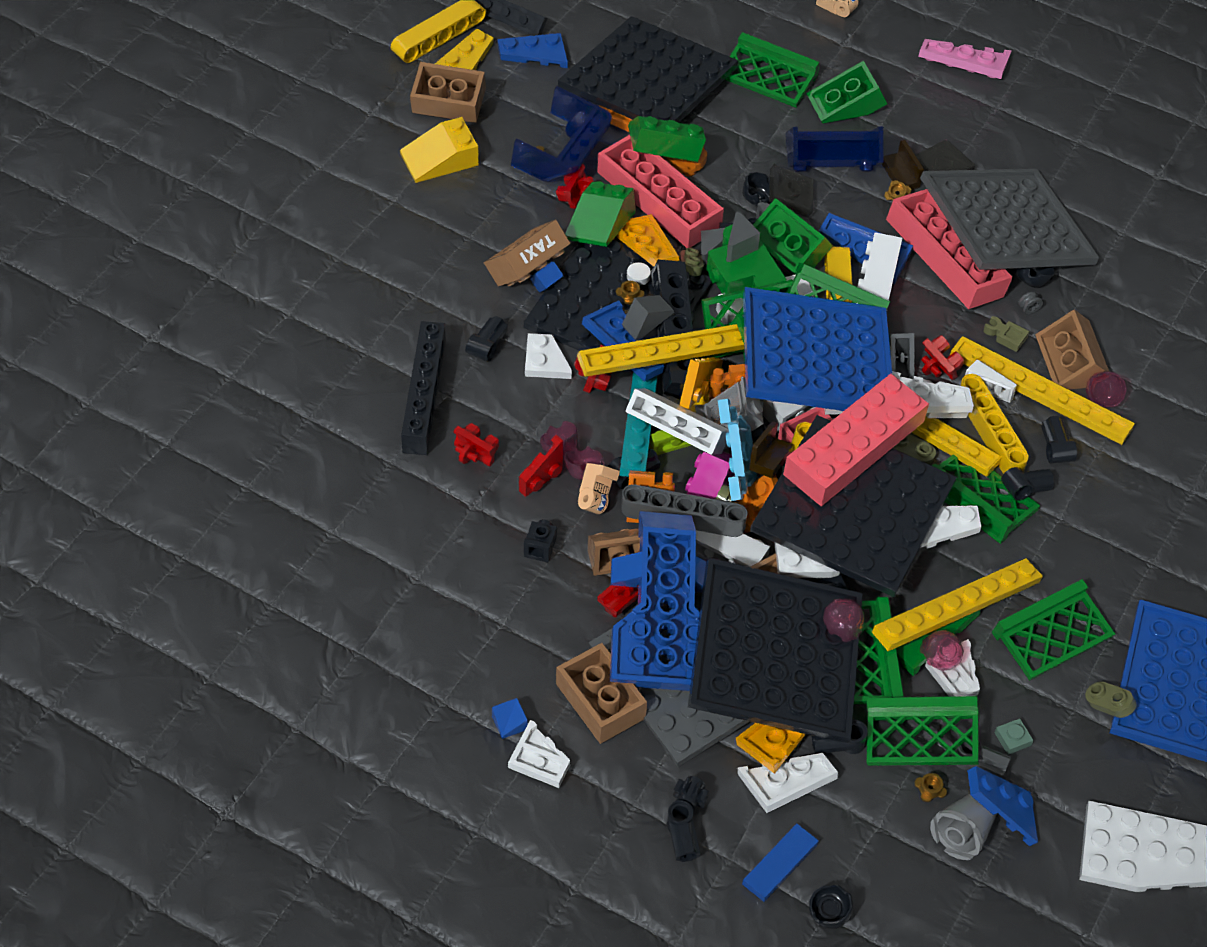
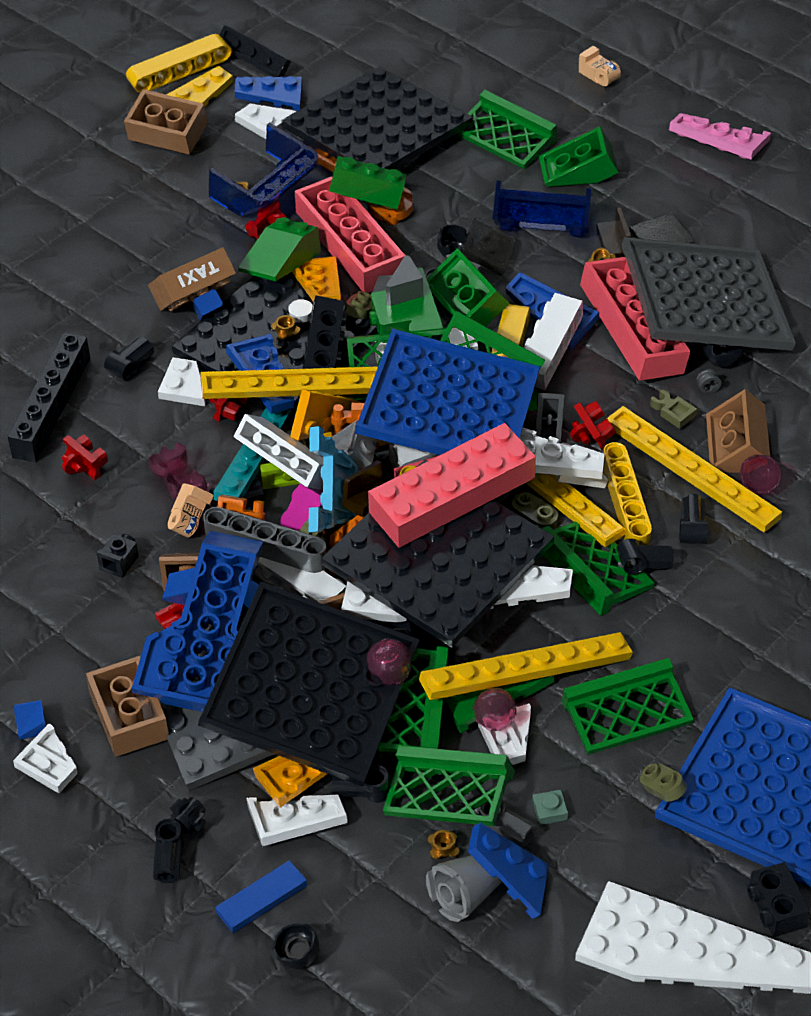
camera: 15 degrees right, 5 degrees down
yellow slope [400,117,479,183] -> none
red wing [519,435,563,497] -> none
dark grey slope [622,295,674,341] -> none
white slope [965,359,1017,403] -> none
none -> white wing [235,104,296,140]

